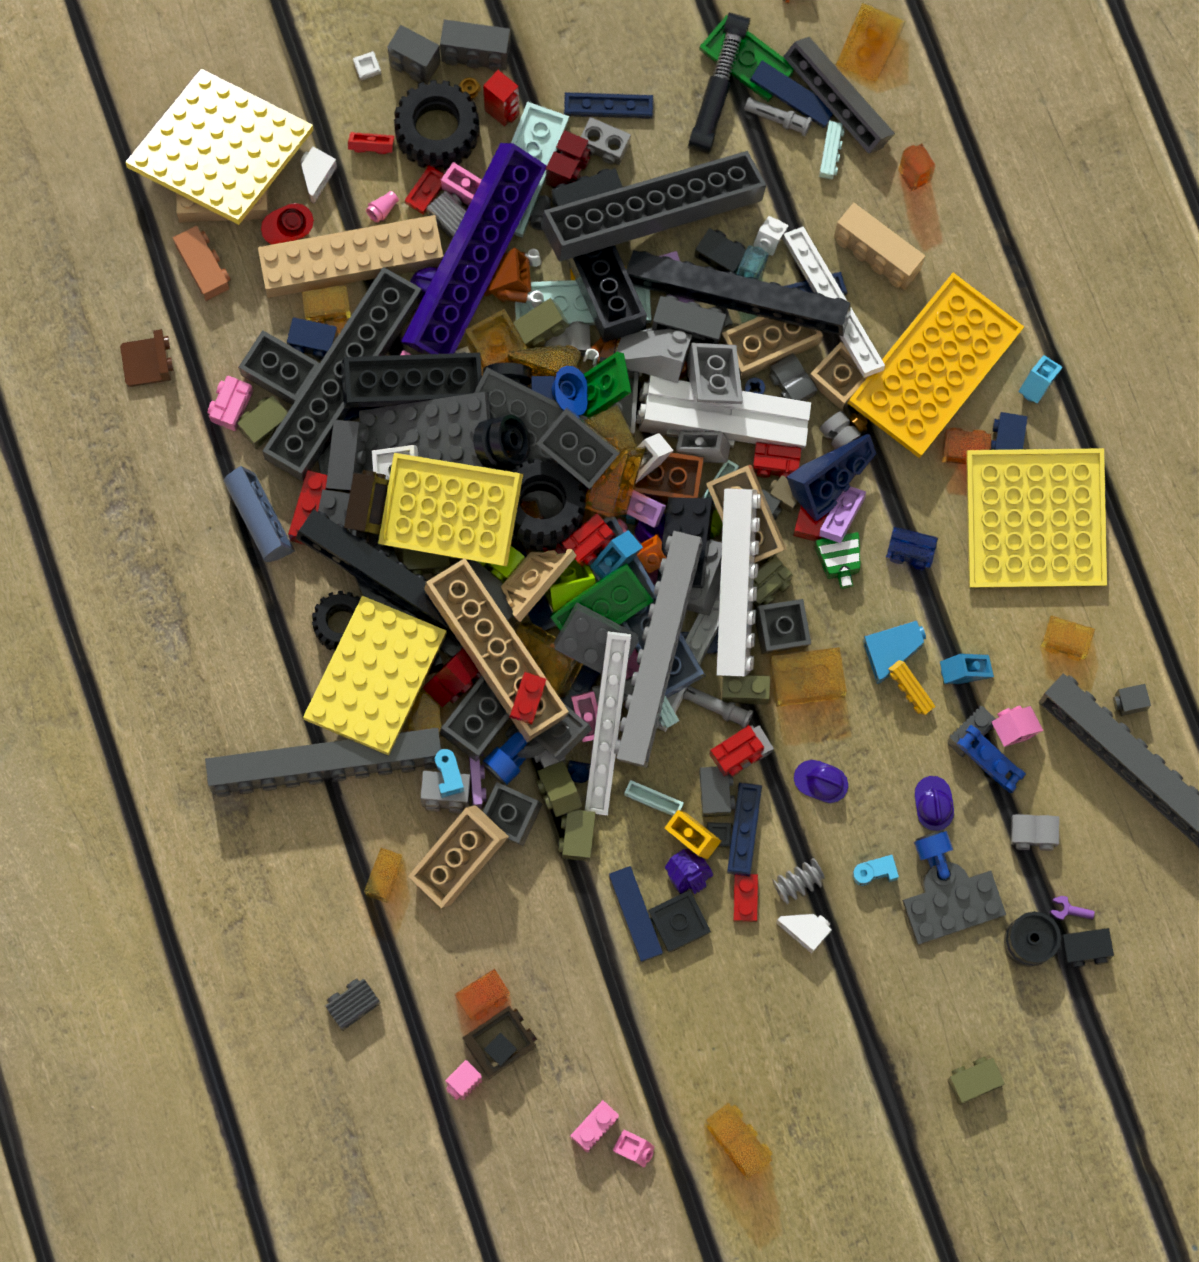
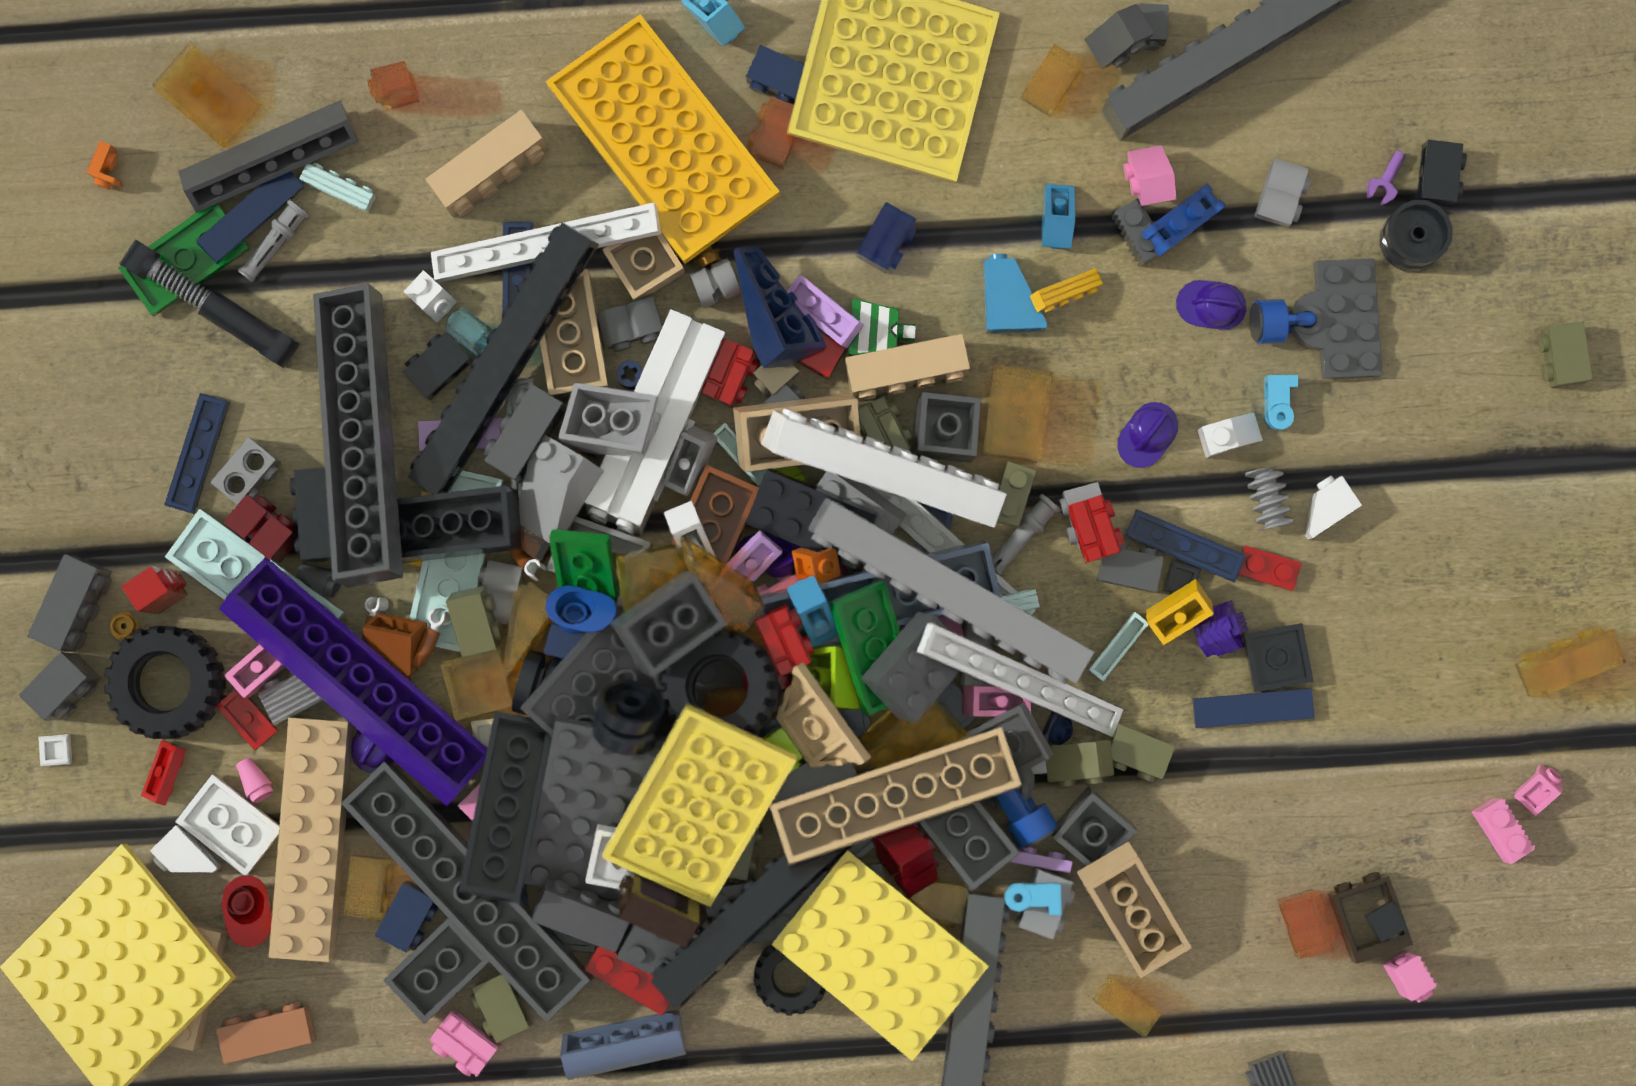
camera: 70 degrees left, 10 degrees up
red plate [510,672,547,724] -> none
none -> white plate [175,774,279,875]
none -> tan brick [845,334,970,402]
none -> dark grey brick [1084,3,1155,69]
none -> white slope [1197,413,1263,458]

